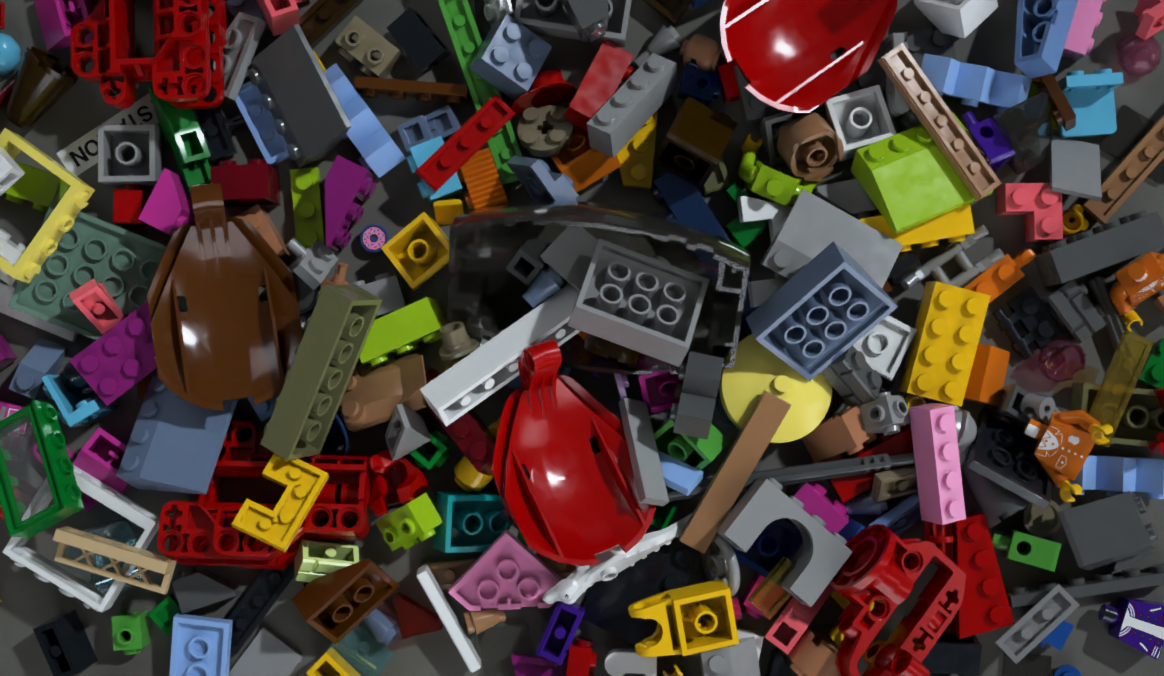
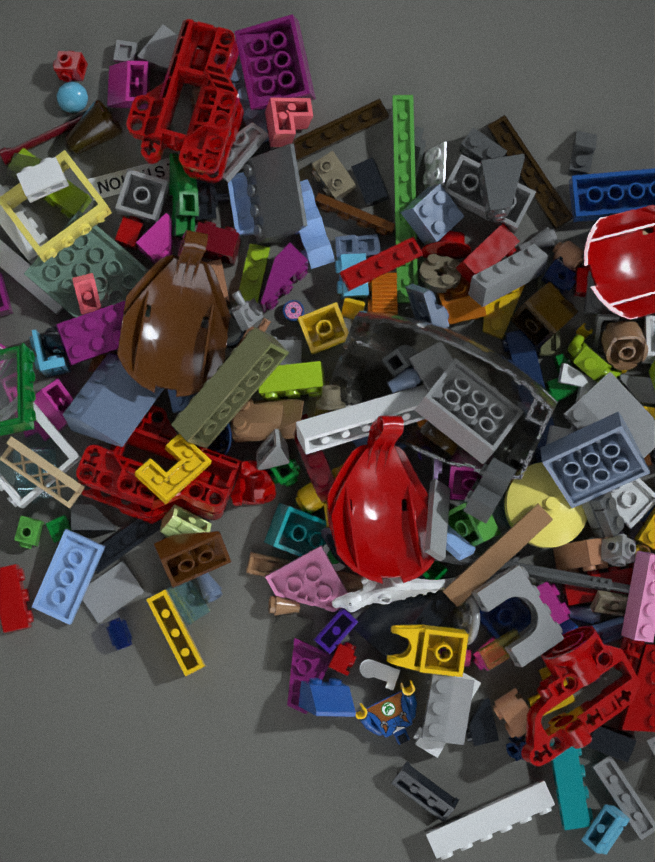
camera: 20 degrees right, 5 degrees down
sand blue slope [8,337,68,400] -> none
lime brick [375,493,443,551] -> none
clear red slope [393,592,444,640] -> none
white tile [416,563,481,673] -> none
coral slope [764,583,834,655] -> none

